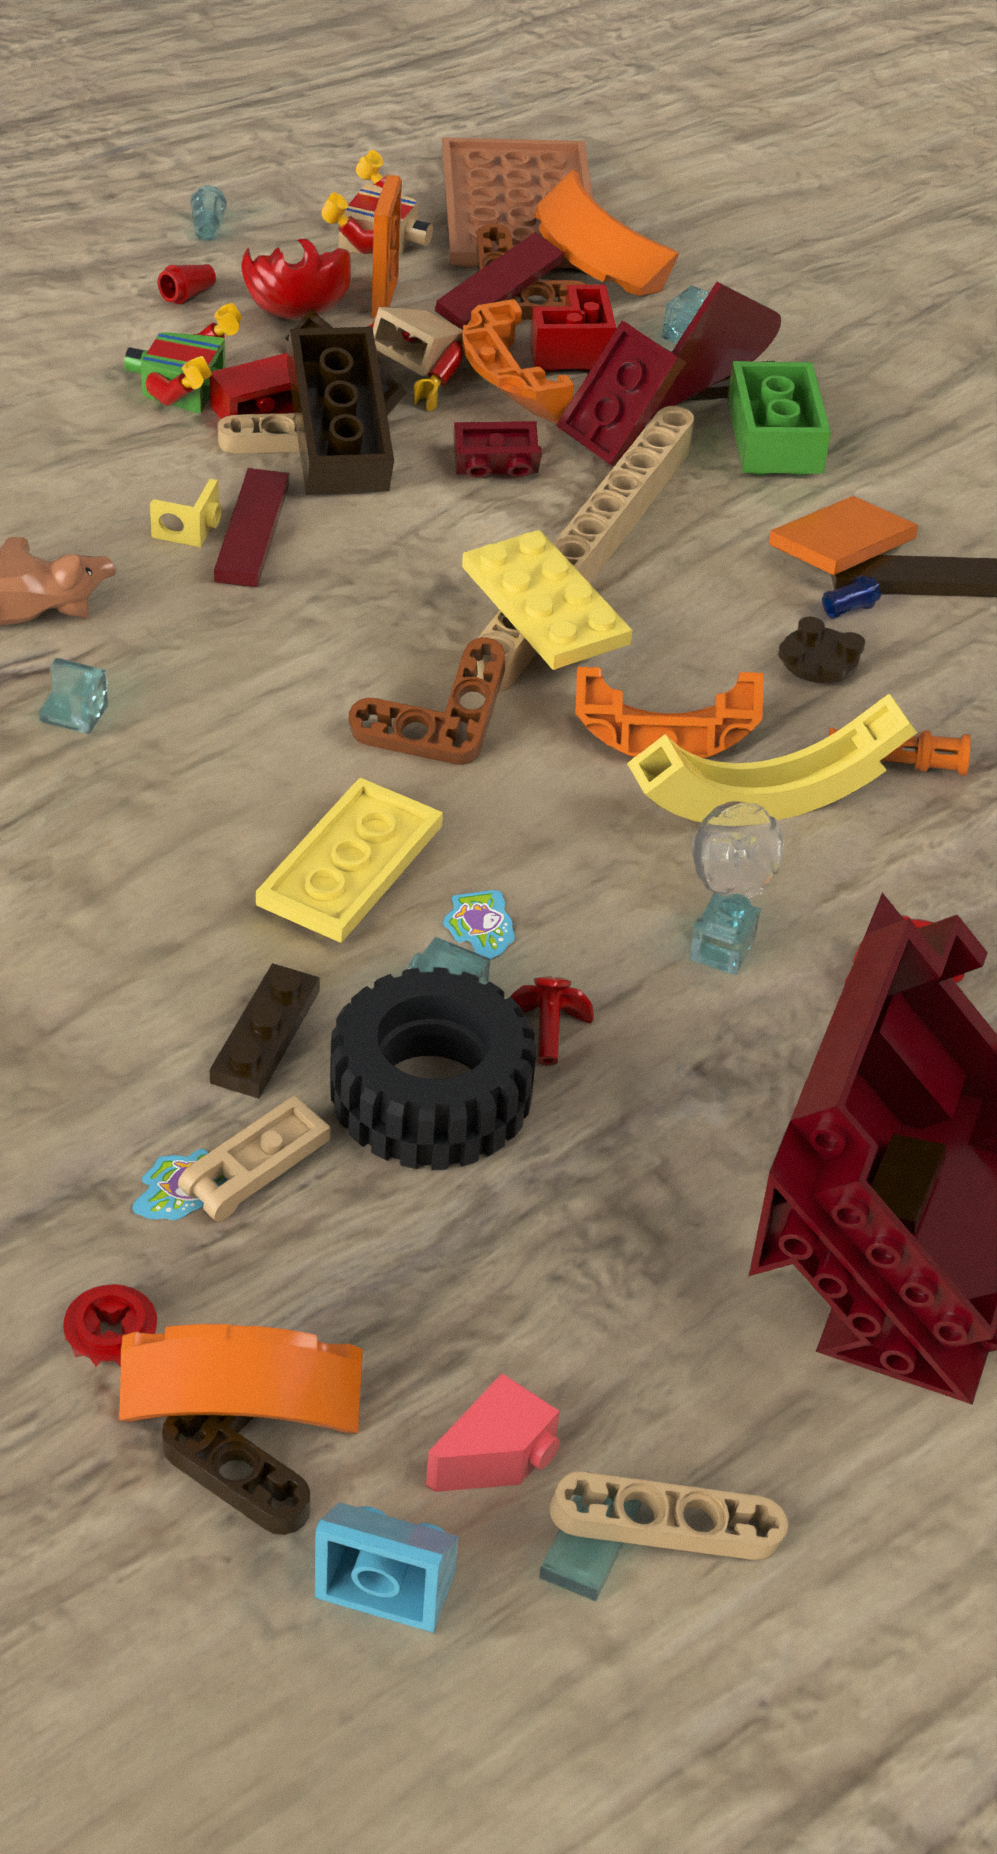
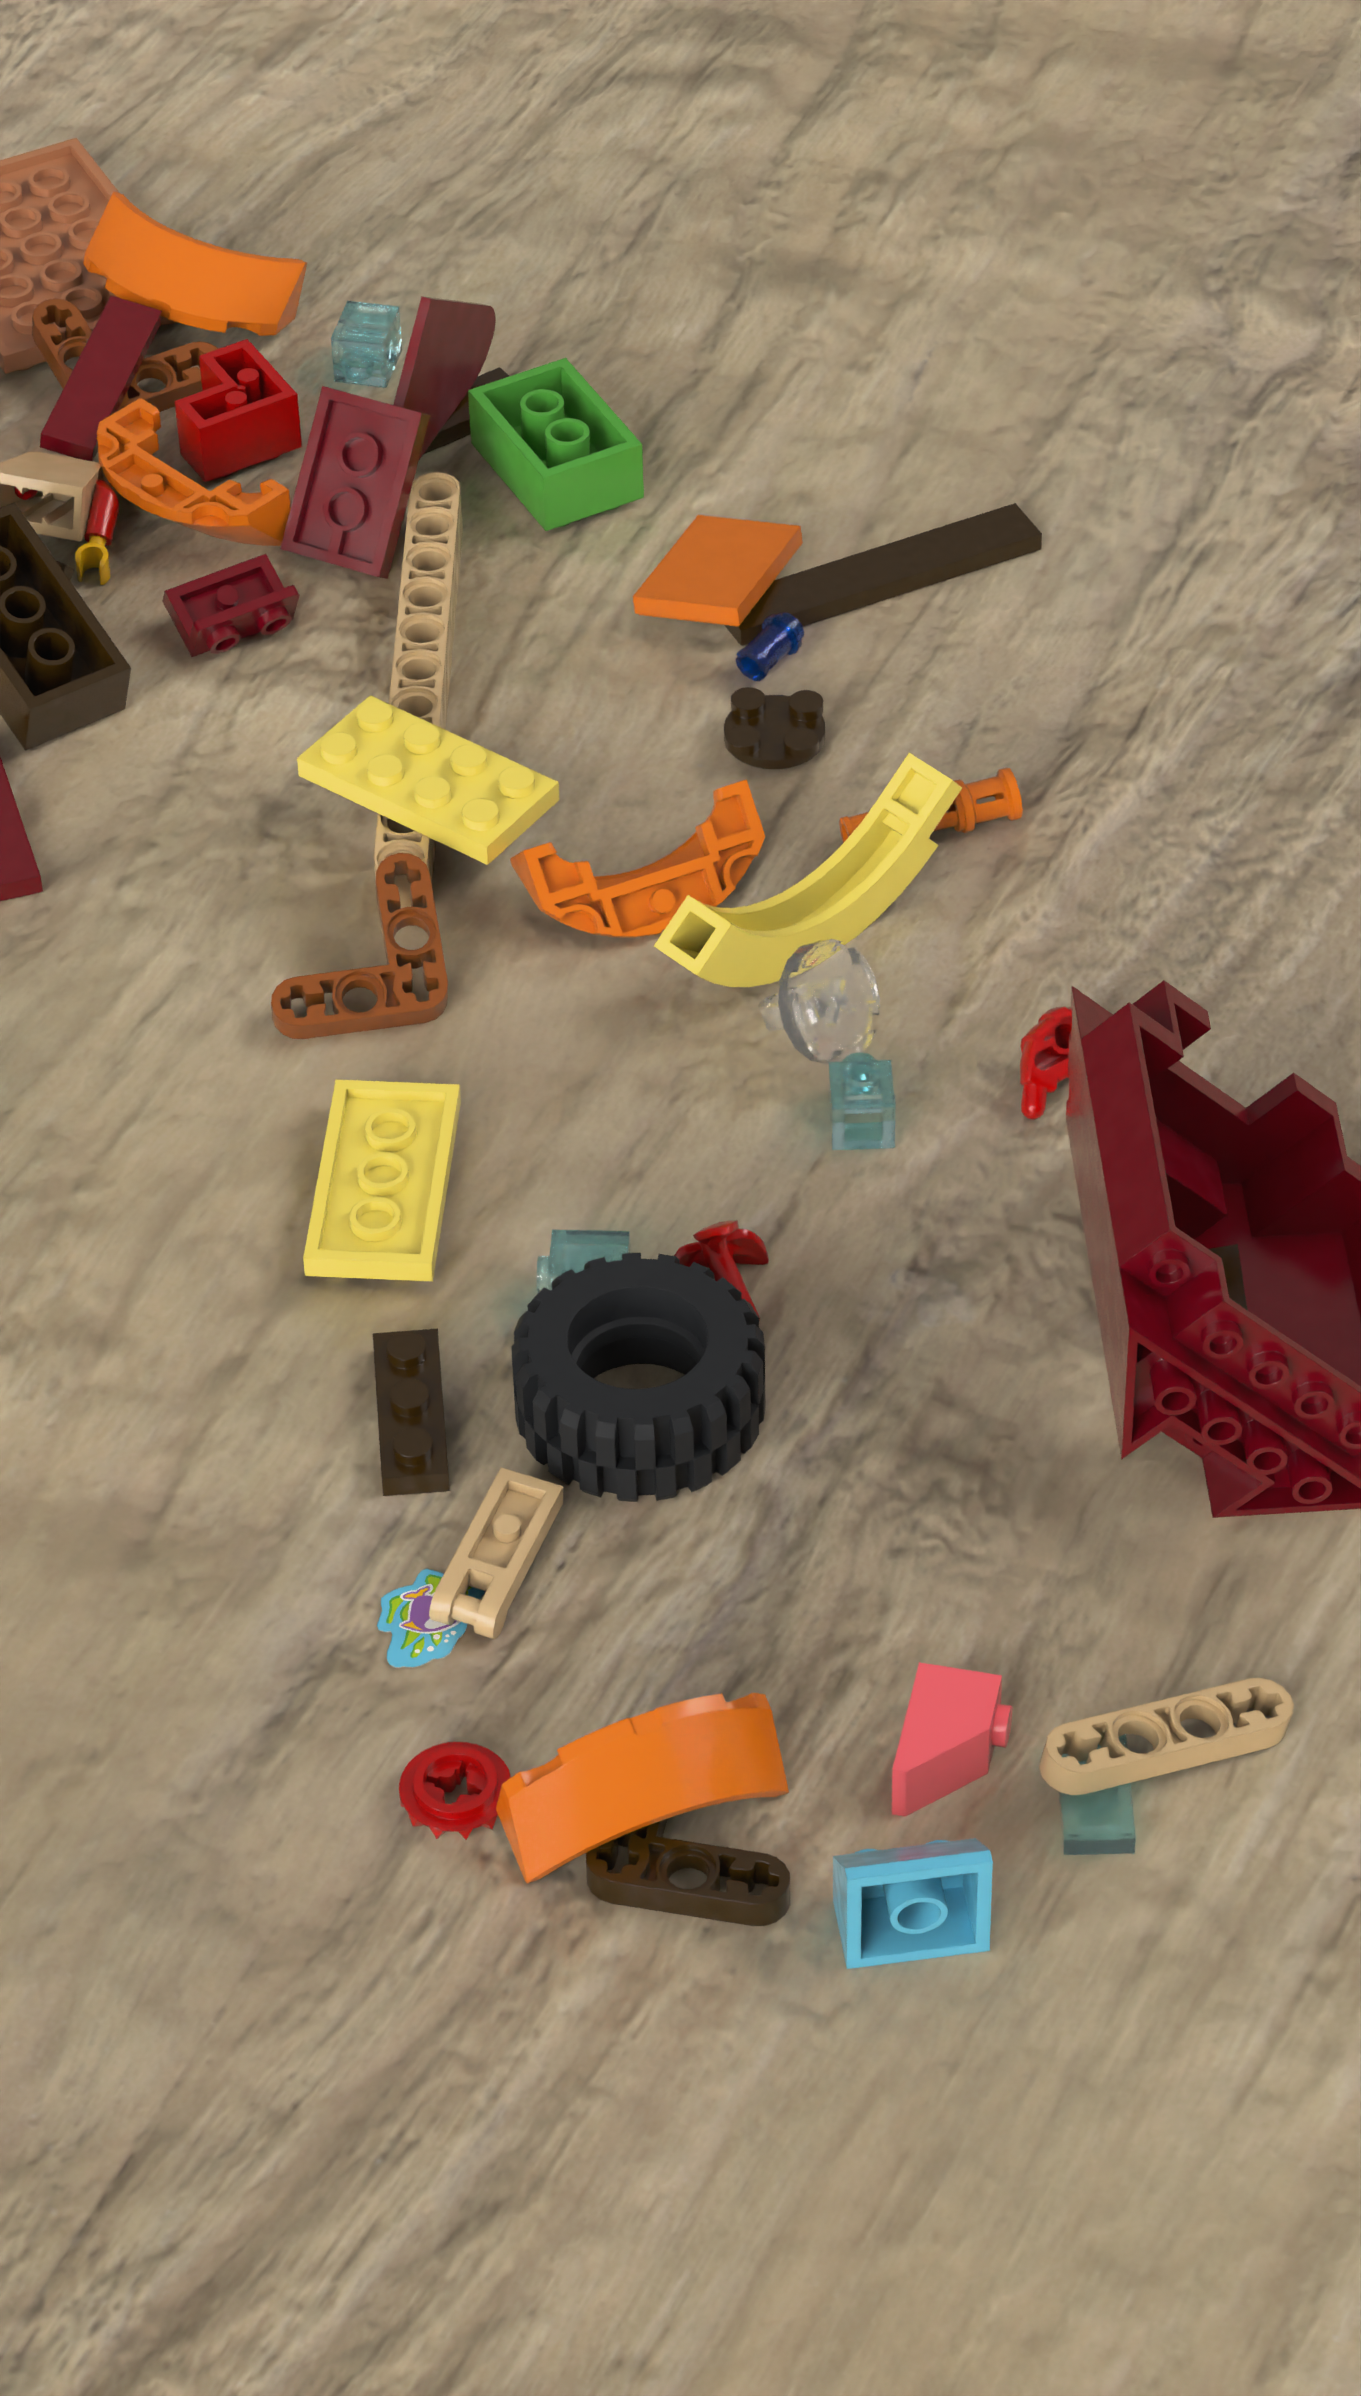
camera: 20 degrees left, 0 degrees up
sticker [442,890,515,960] -> none

